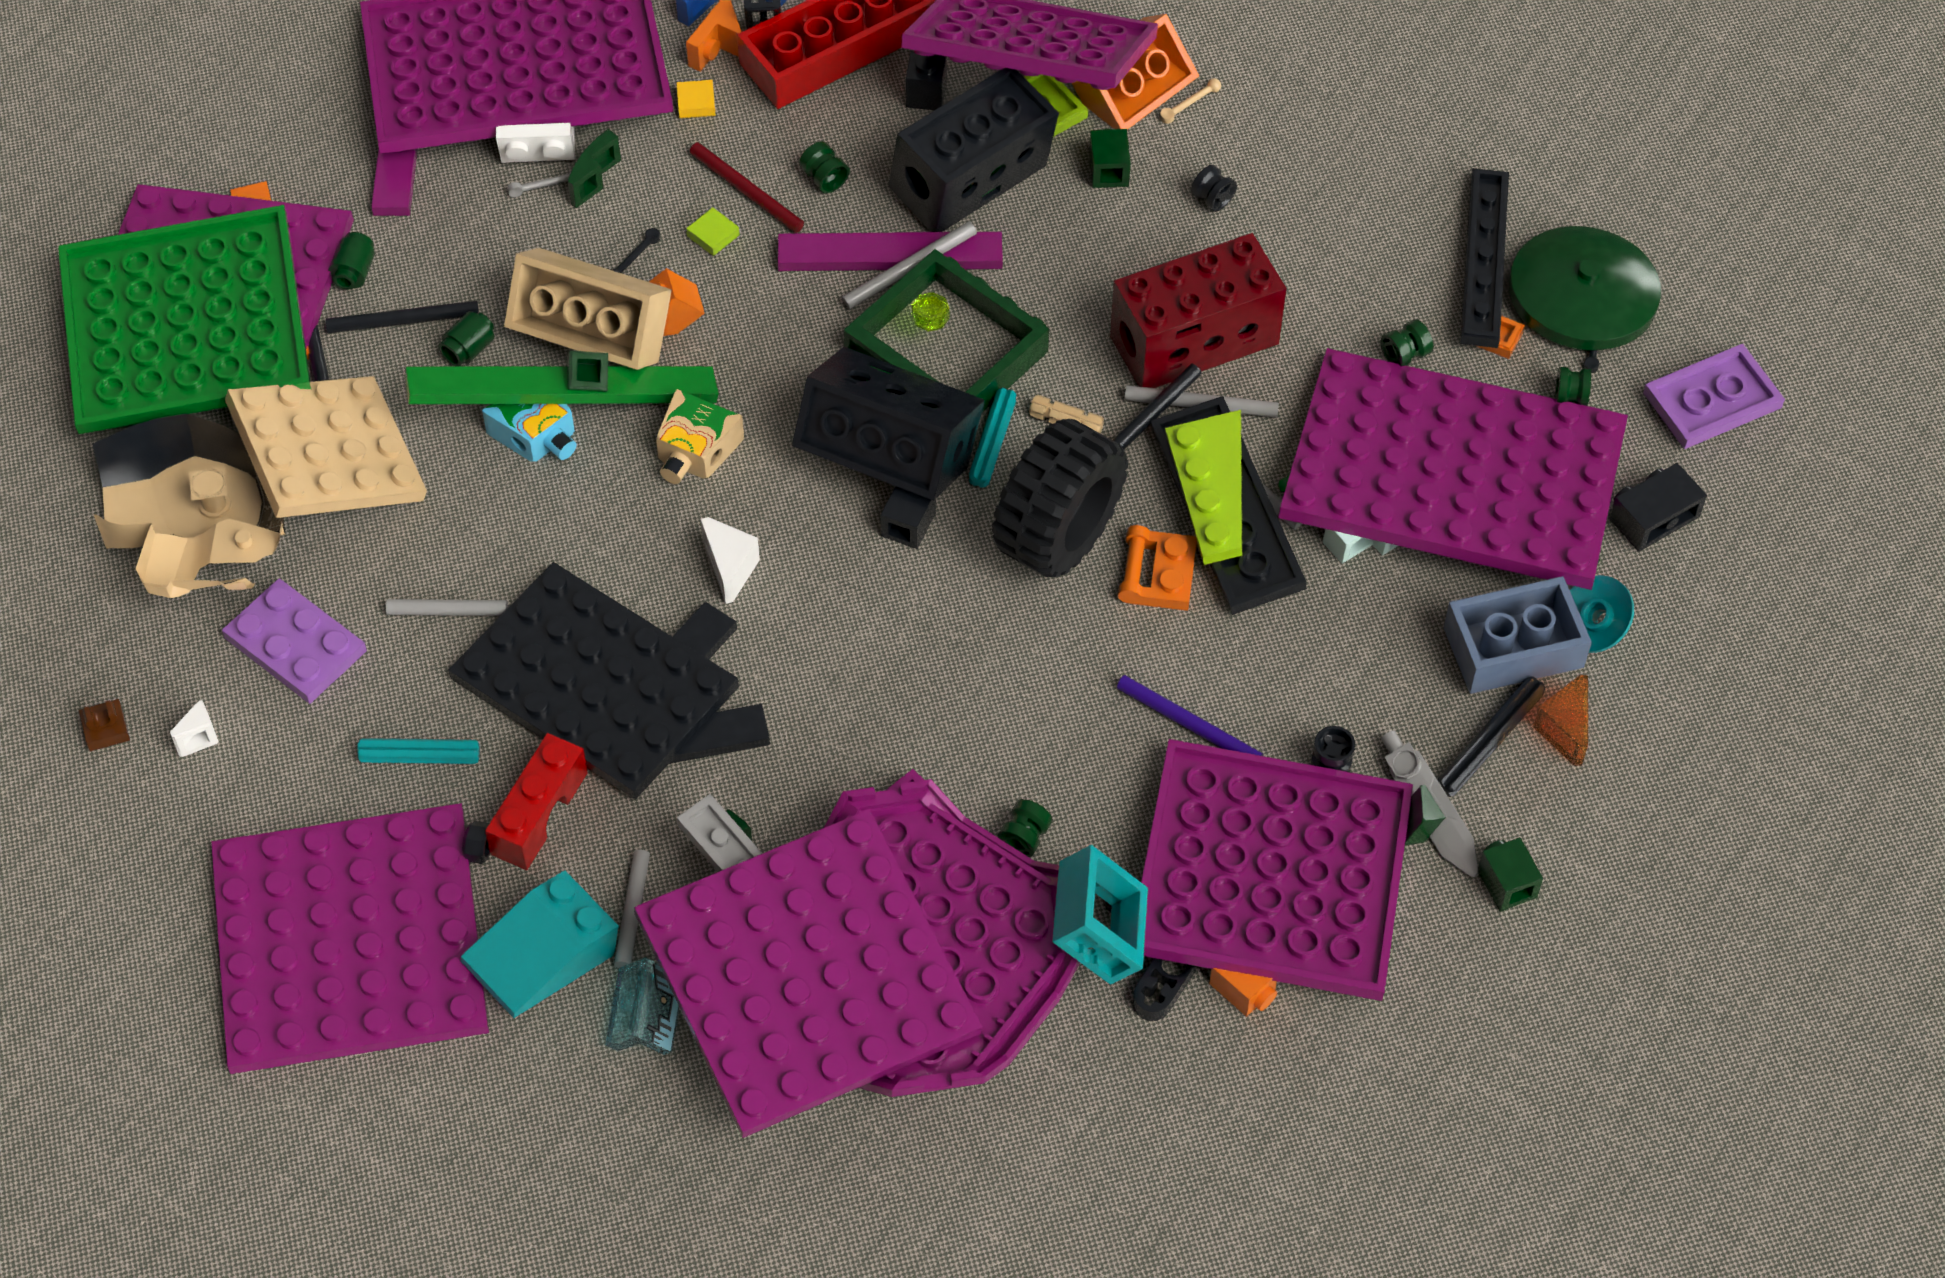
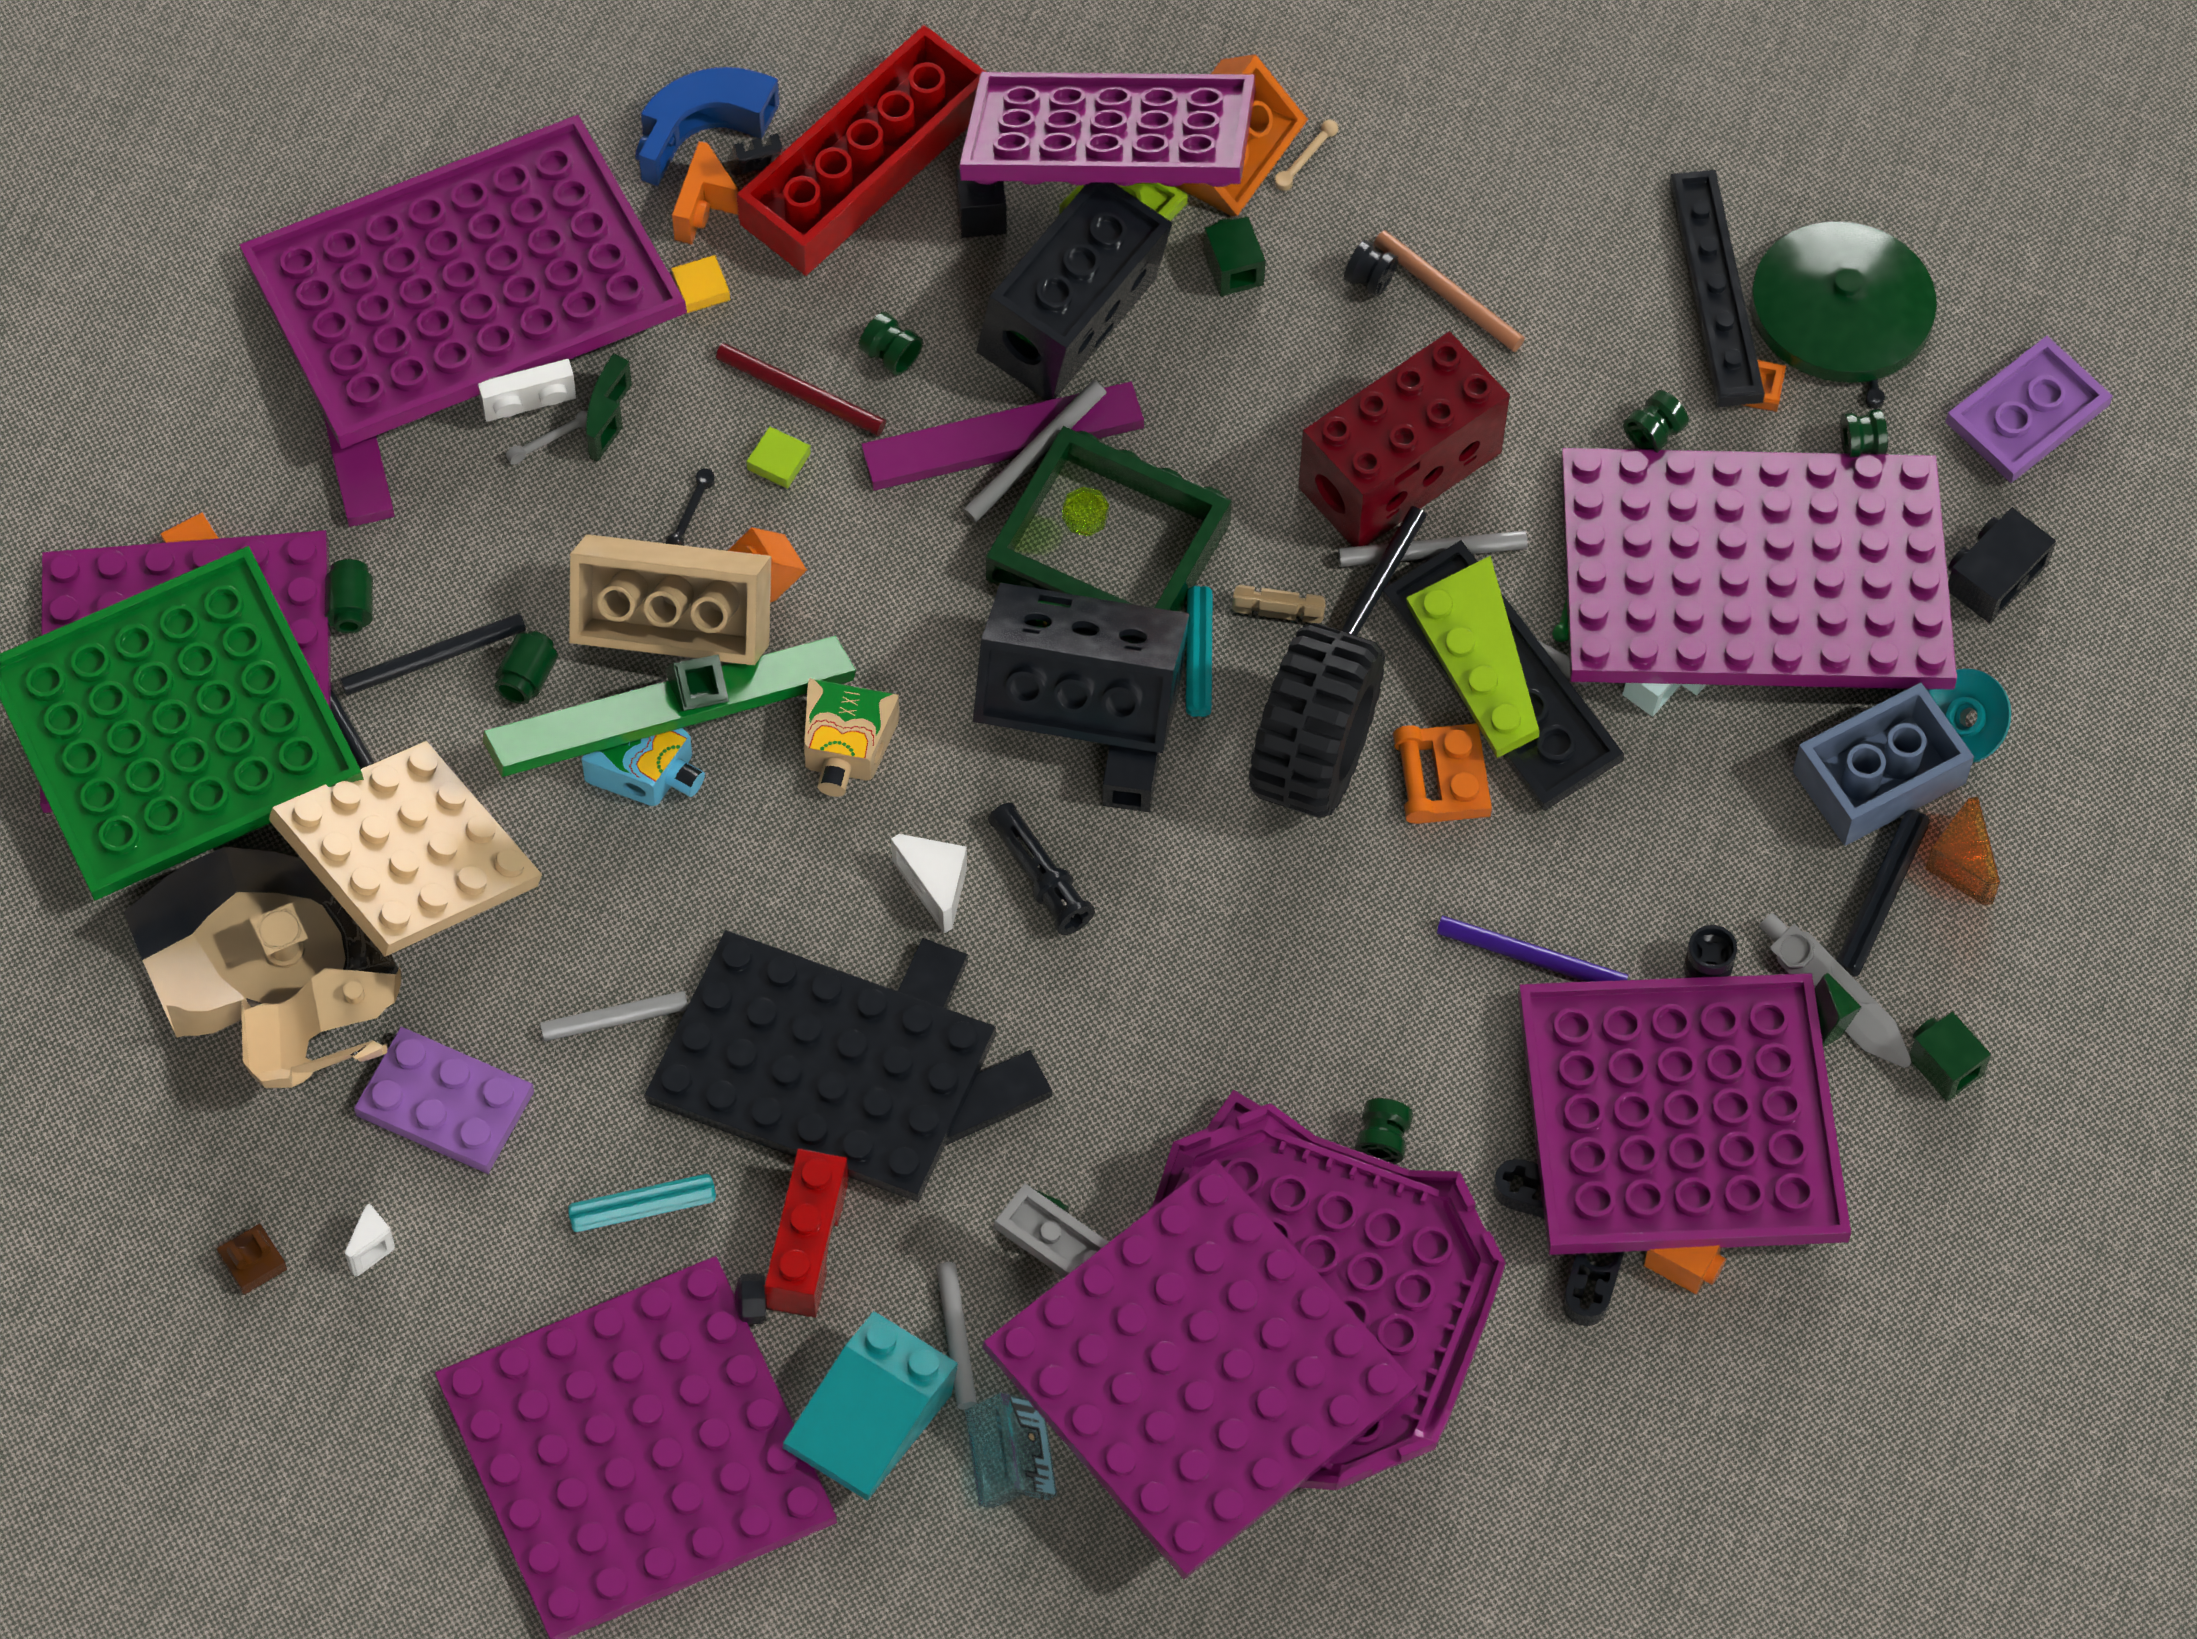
camera: 15 degrees left, 5 degrees up
teal window [1052,845,1148,985] -> none
none -> black pin [988,802,1095,935]
none -> nougat bar [1374,230,1525,352]

